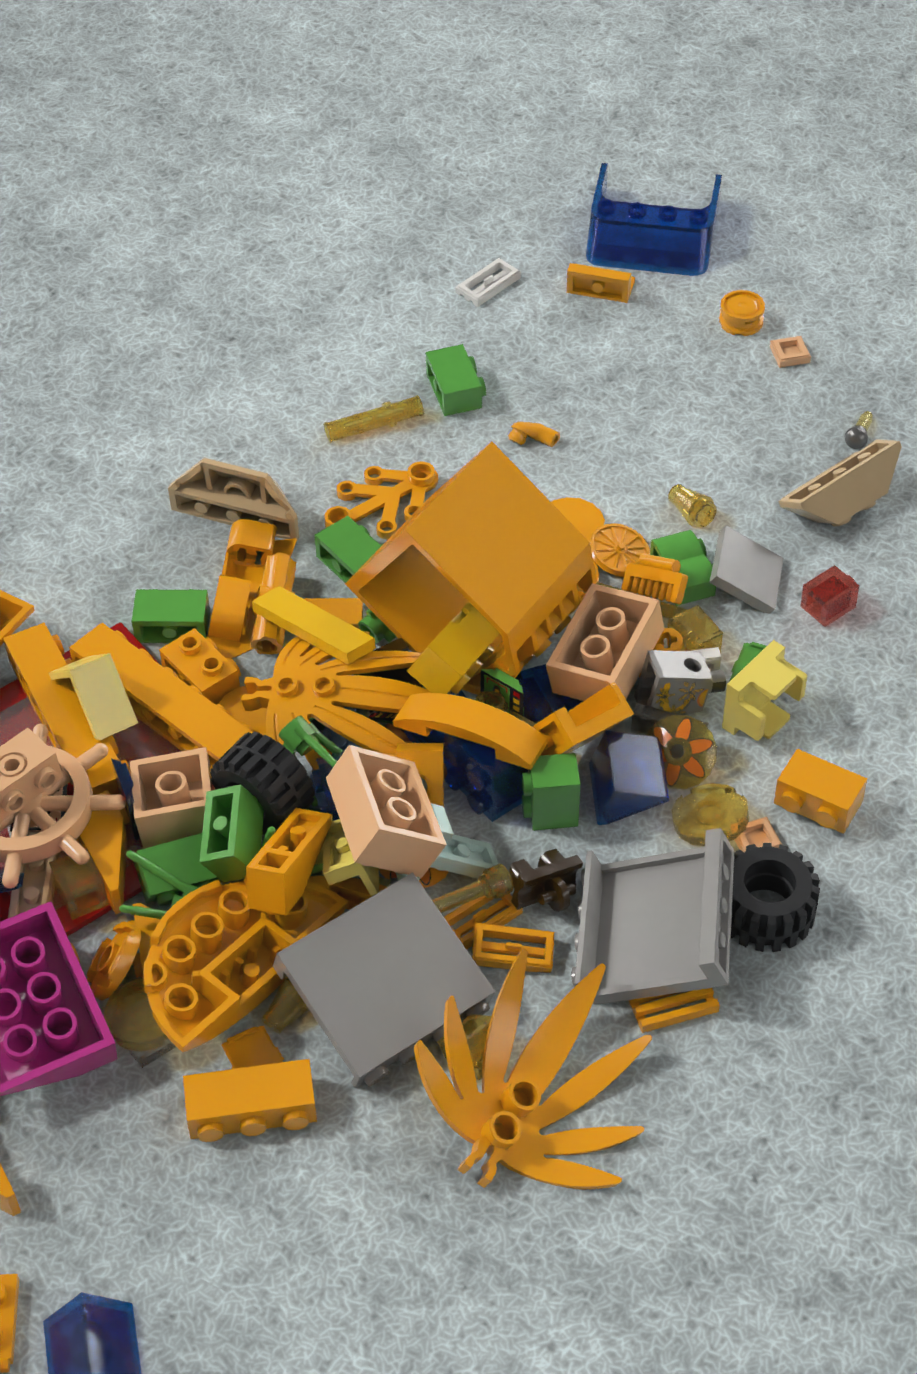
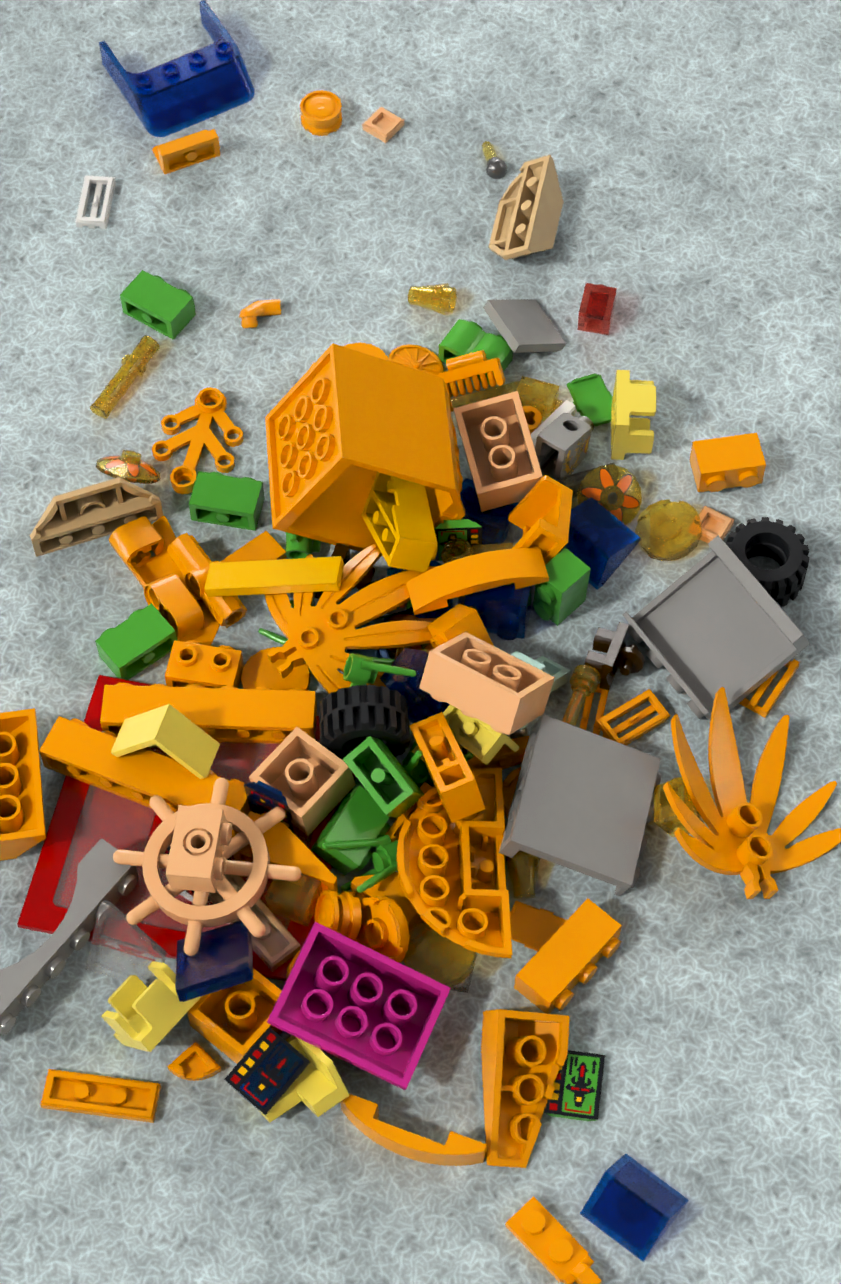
camera: 40 degrees left, 10 degrees up
none -> clear yellow dish [96,450,160,484]
none -> light orange wheel [314,890,362,941]
none -> light orange wedge [481,1009,570,1168]
none -> piece [544,1050,605,1122]

